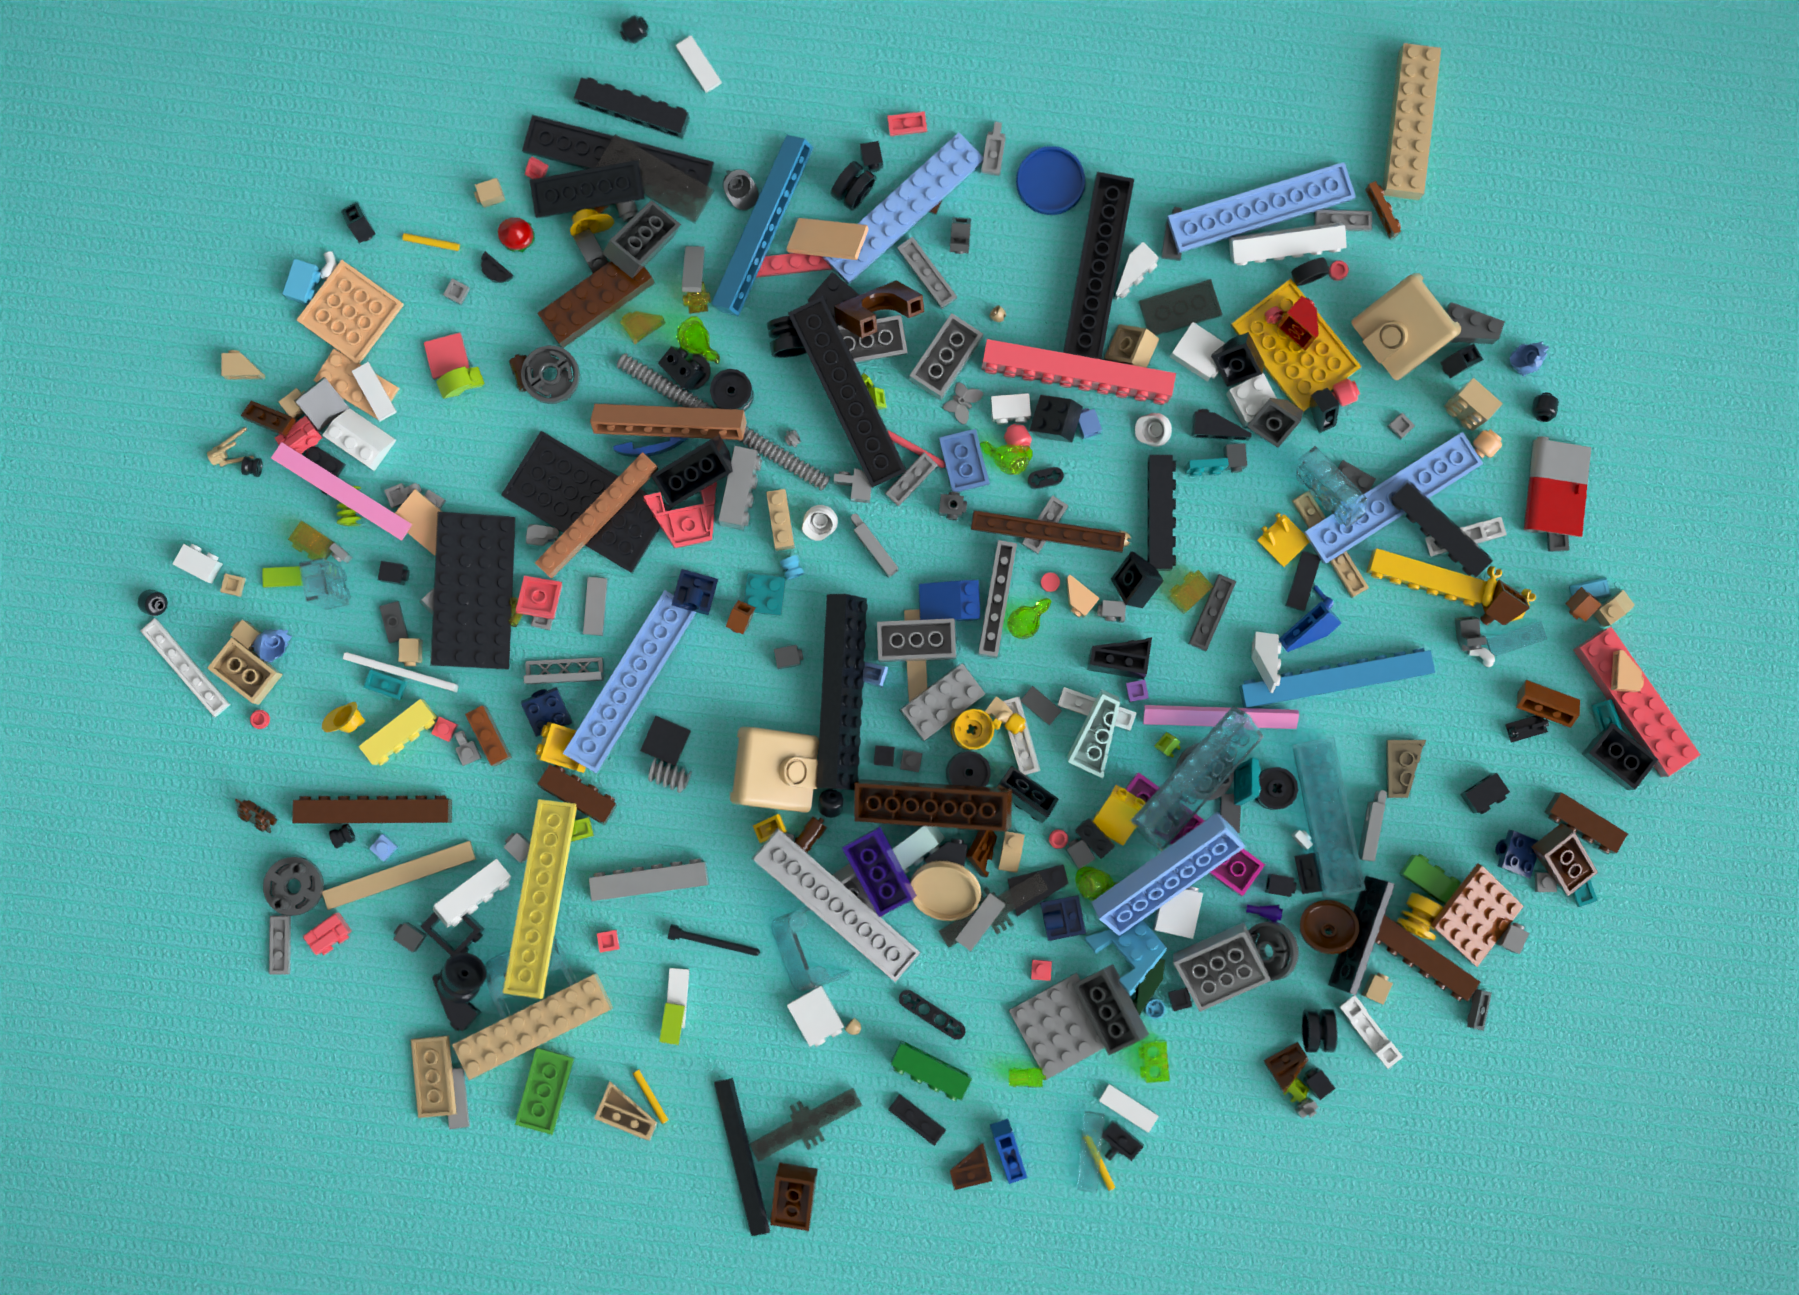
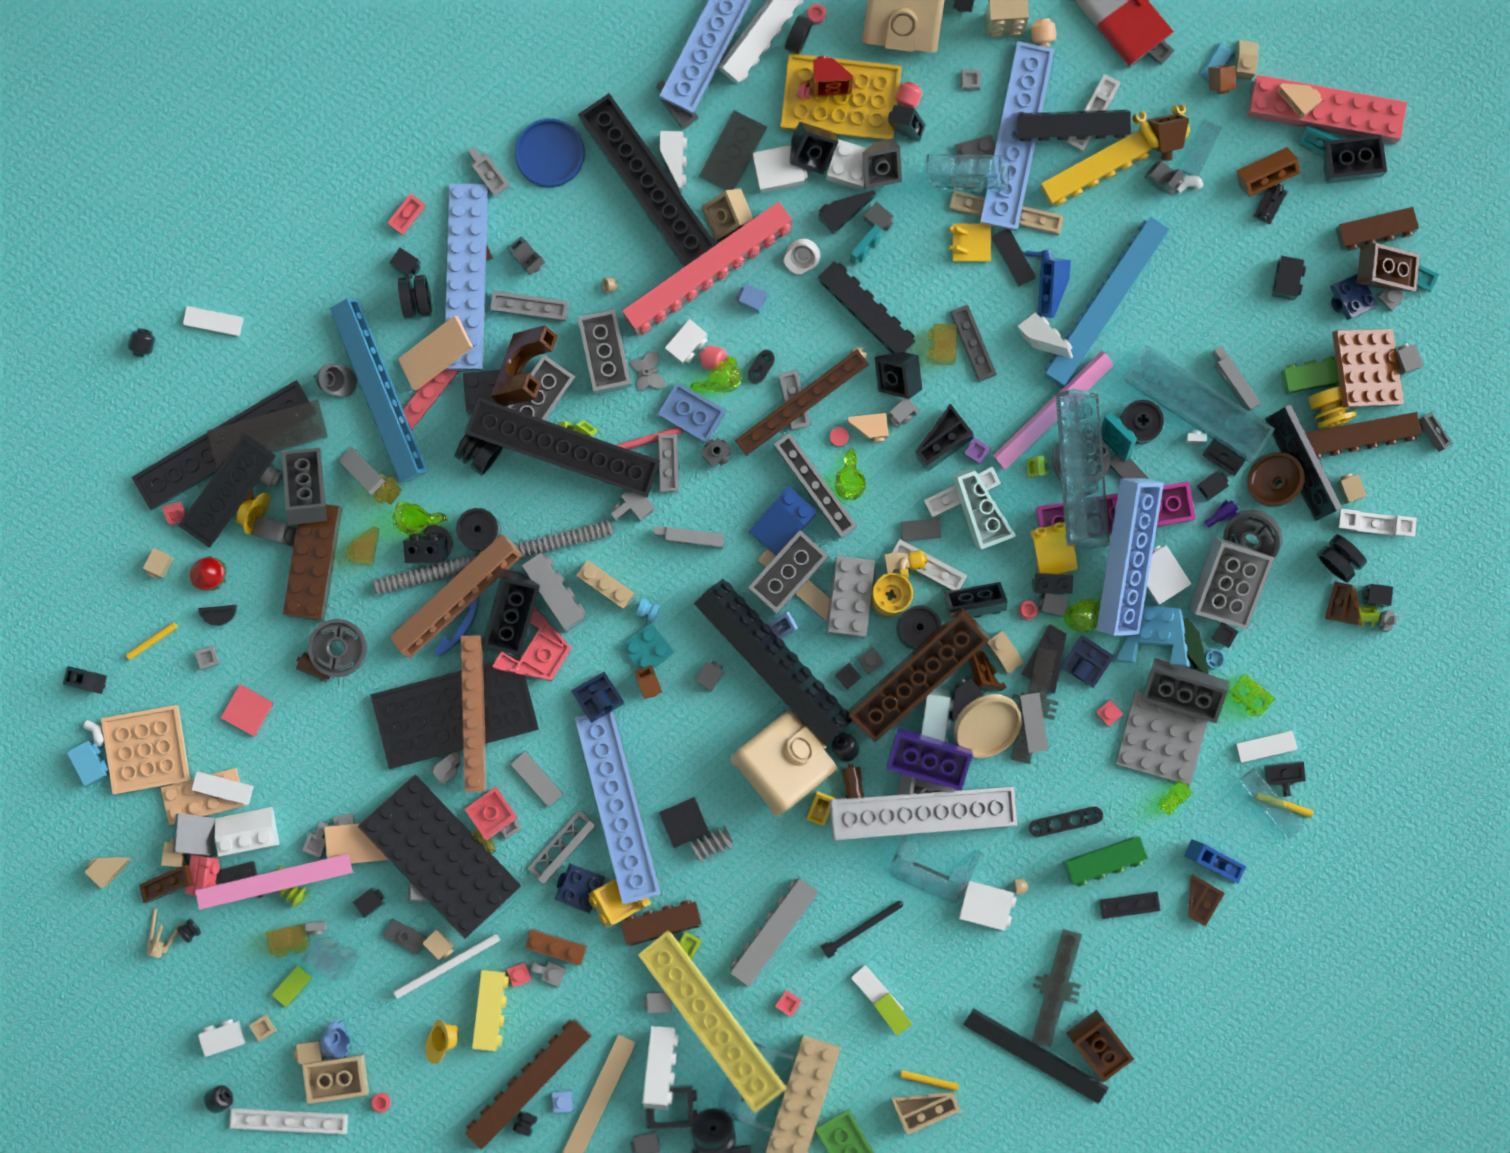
camera: 40 degrees left, 0 degrees up
teal plate [363,670,408,700] -> none
lime brick [436,366,485,399] -> none
black brick [574,77,690,139] -> none
light grey plate [784,429,801,447] -> none
white hat [802,505,838,541] -> none
black brick [1029,395,1083,443] -> none
dark tan wing [1386,740,1426,798] -> none

